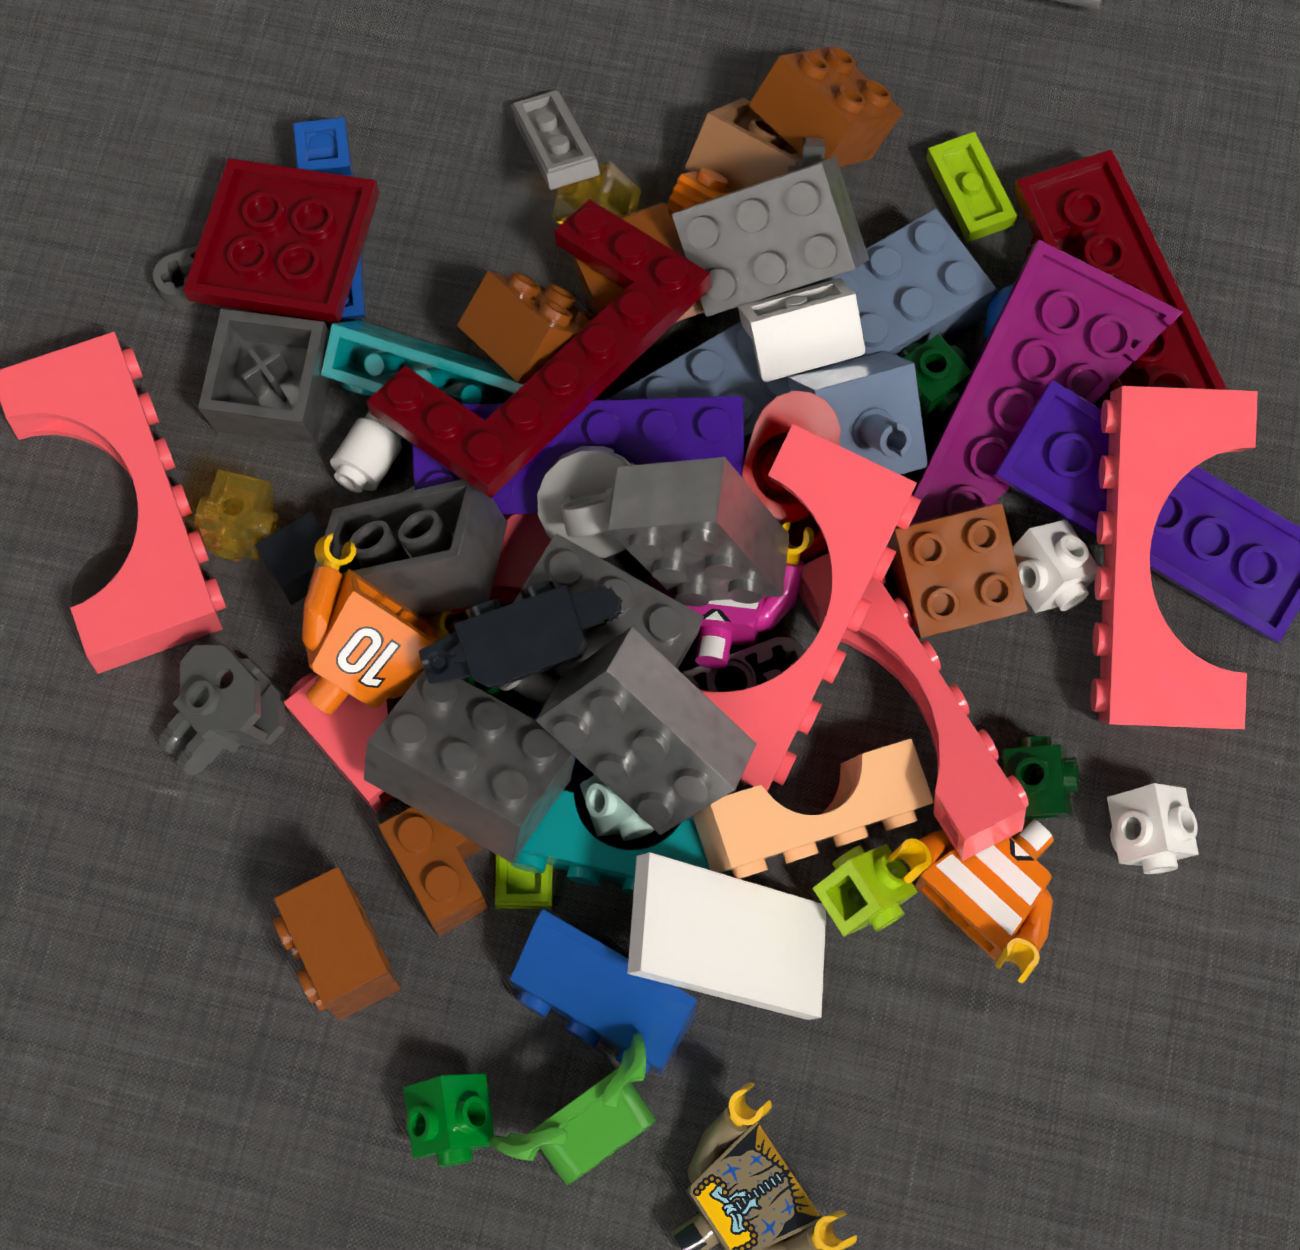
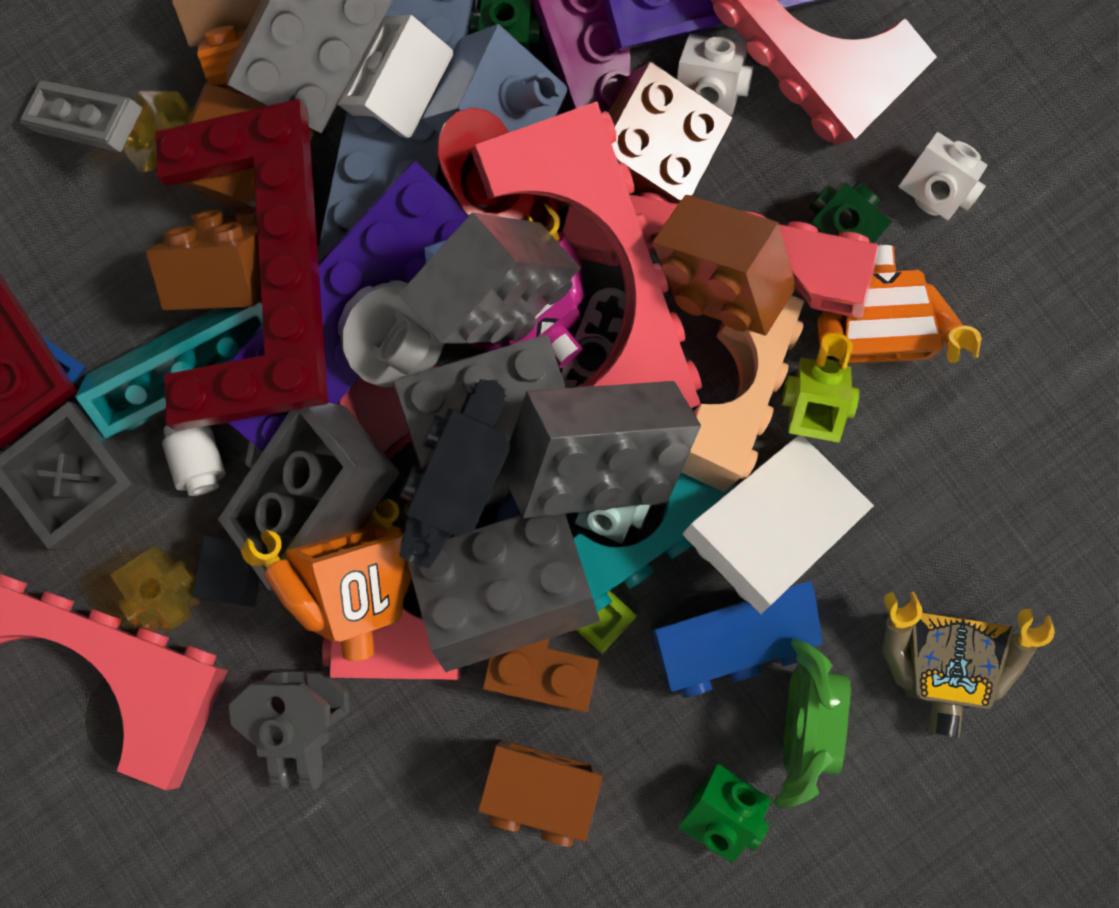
camera: 45 degrees left, 10 degrees up
none -> dark orange brick [652,194,796,336]

